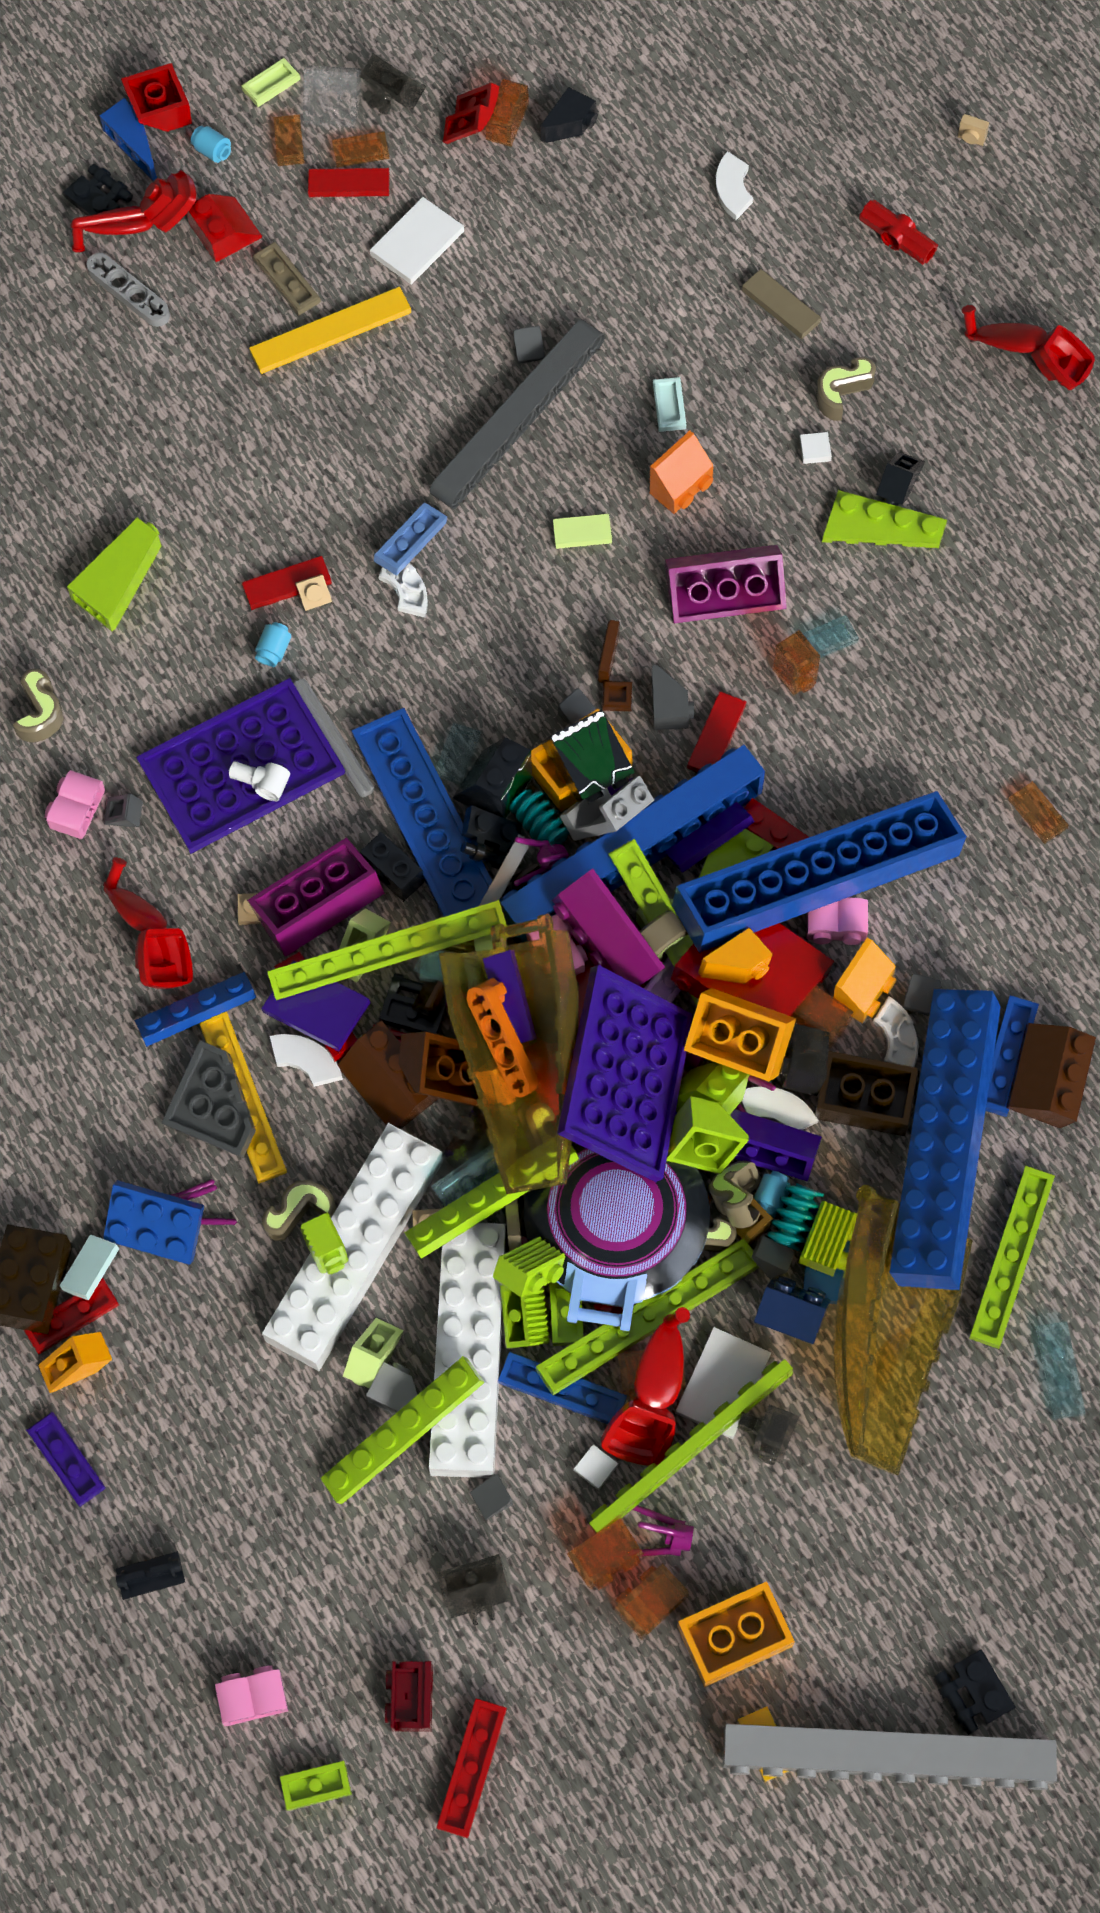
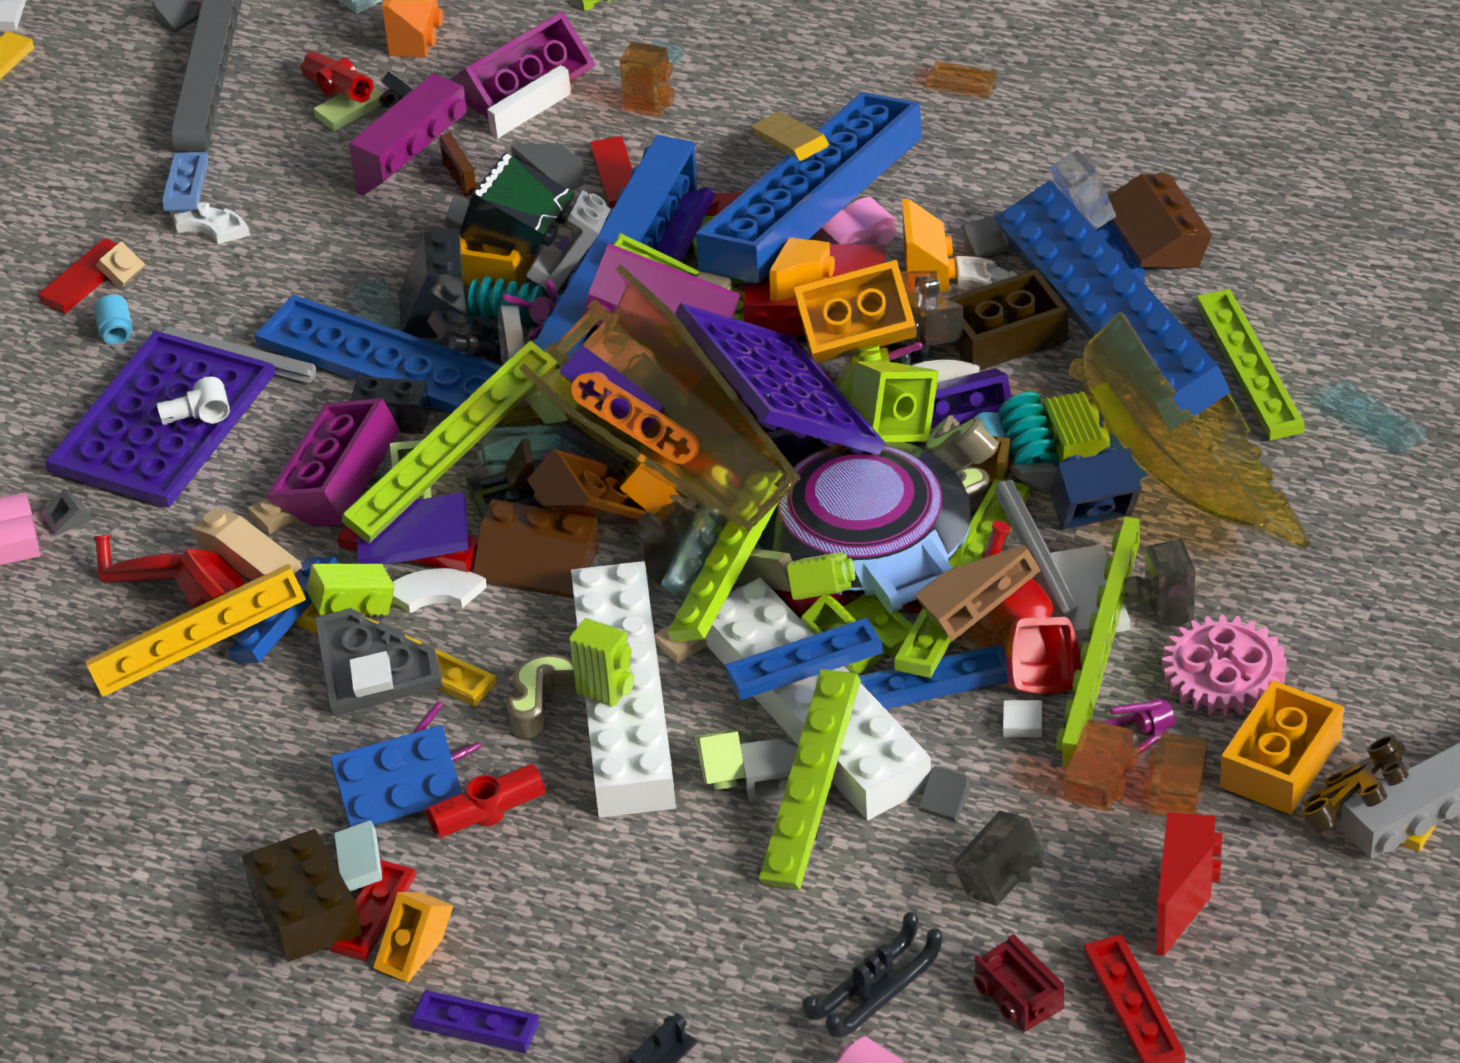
camera: 35 degrees left, 25 degrees down
none -> yellow plate [85,564,306,697]
none -> tan slope [191,507,302,580]
none -> red piece [300,51,374,104]
none -> lime brick [306,564,395,616]
none -> magenta slope [349,73,467,196]
none -> white tile [350,651,393,697]
none -> black tile [379,71,413,109]
none -> red piece [425,764,546,839]
none -> white tile [487,65,571,138]
none -> blue plate [725,618,882,700]
none -> yellow tile [751,111,829,161]
none -> black piece [802,912,943,1038]
none -> medium nougat slope [915,545,1041,641]
none -> light grey axle [994,479,1078,619]
none -> clear brick [1049,150,1116,229]
none -> red slope [1156,812,1223,956]
none -> bright pink gear [1162,615,1287,717]
none -> dark brown plant [1301,735,1409,833]

